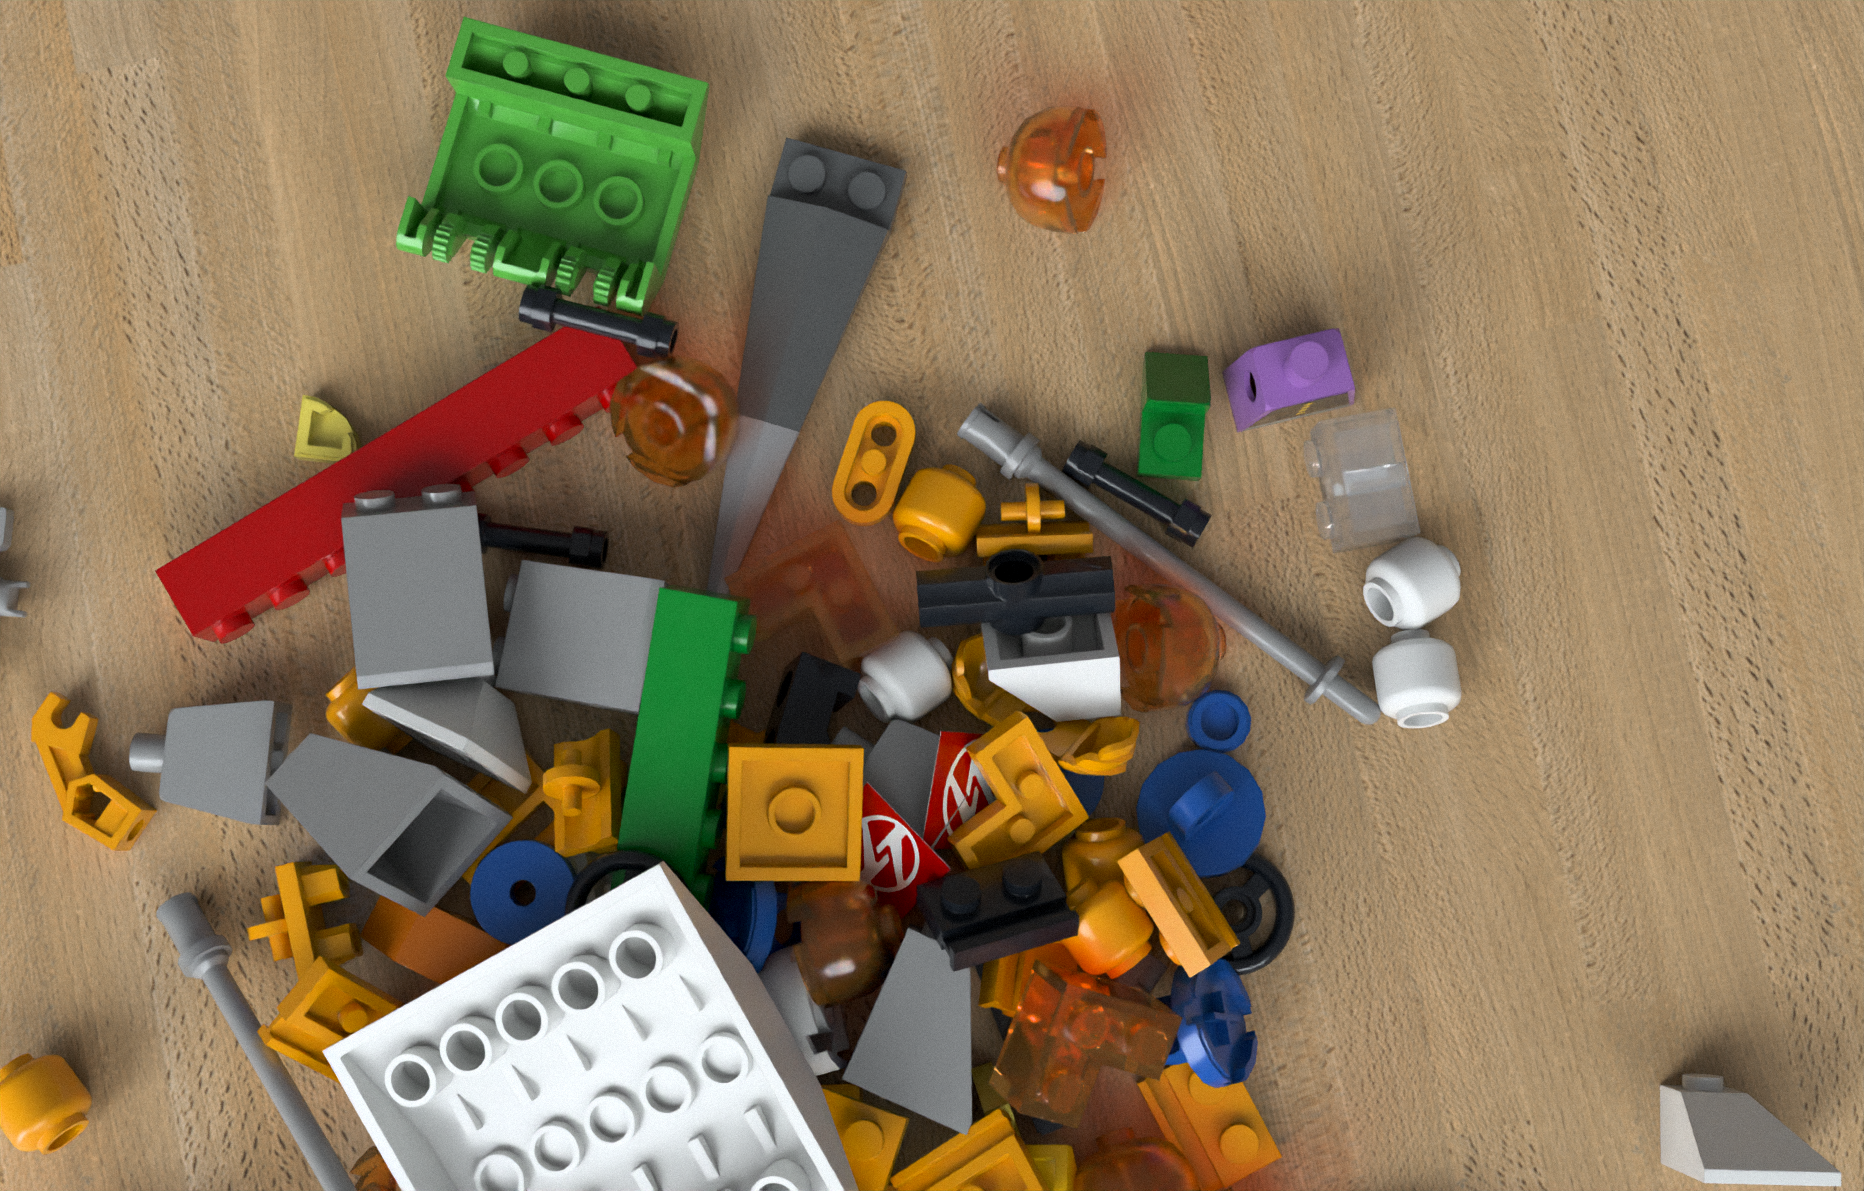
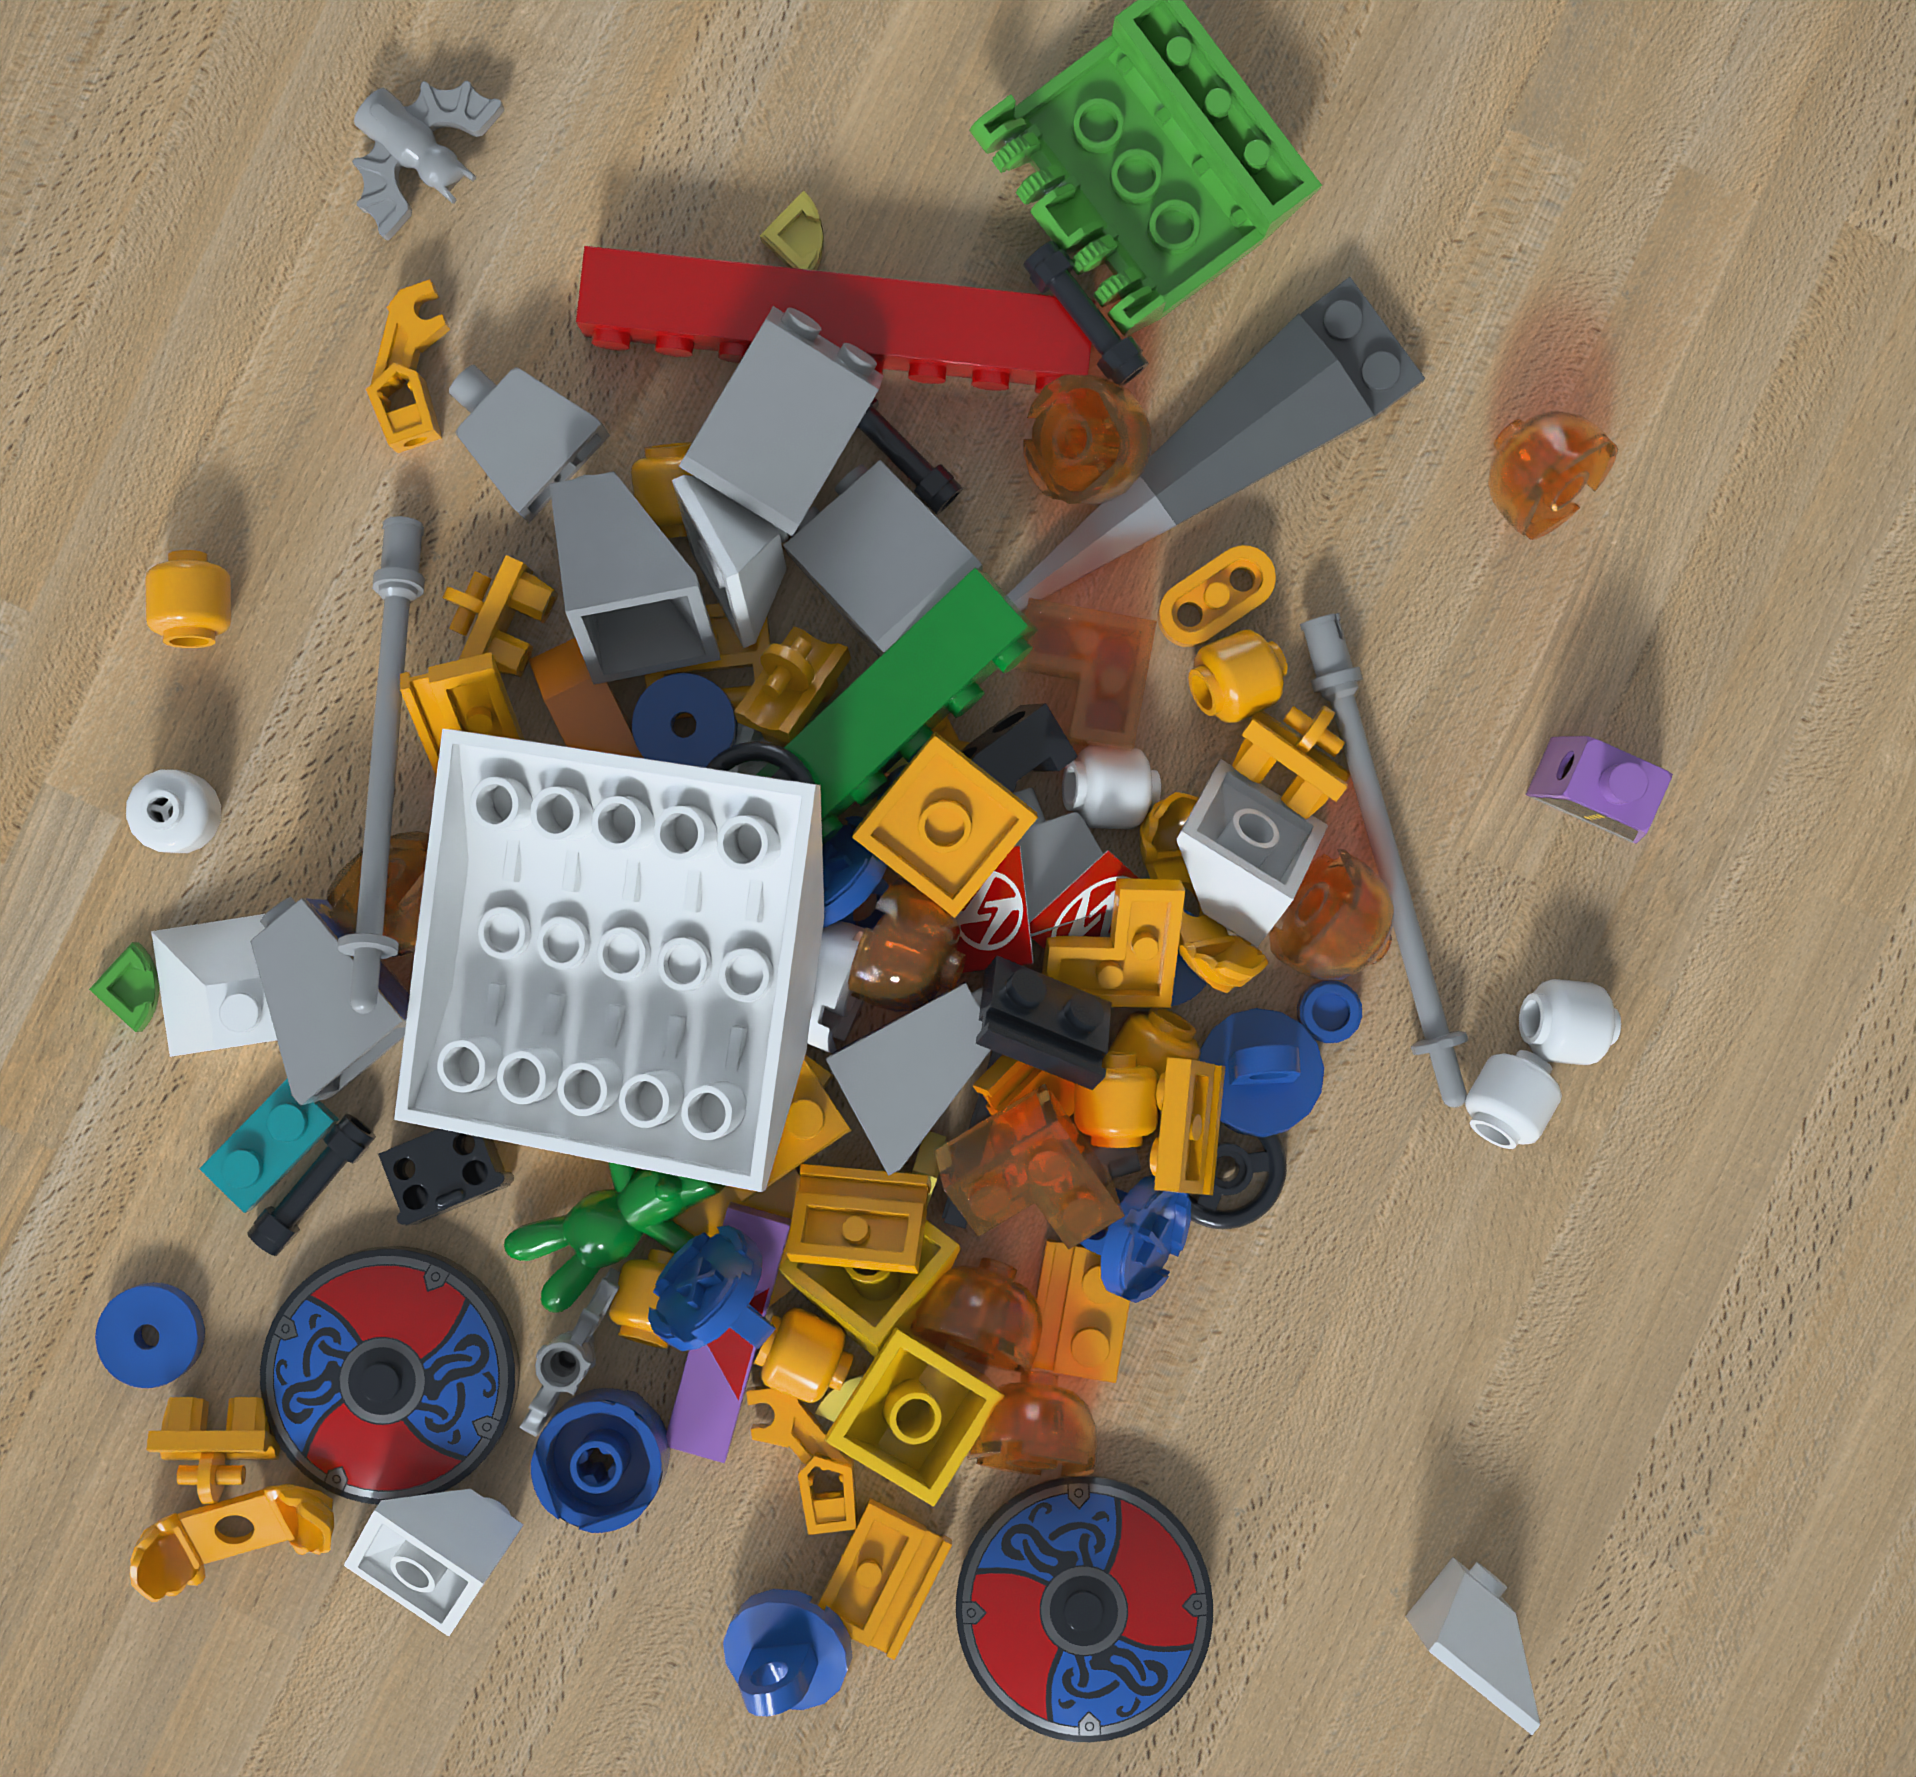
camera: 30 degrees right, 5 degrees up
black piece [916,549,1115,635] -> none
black bar [1061,440,1212,548] -> none
green slope [1136,352,1211,481] -> none
clear brick [1304,407,1421,554] -> none

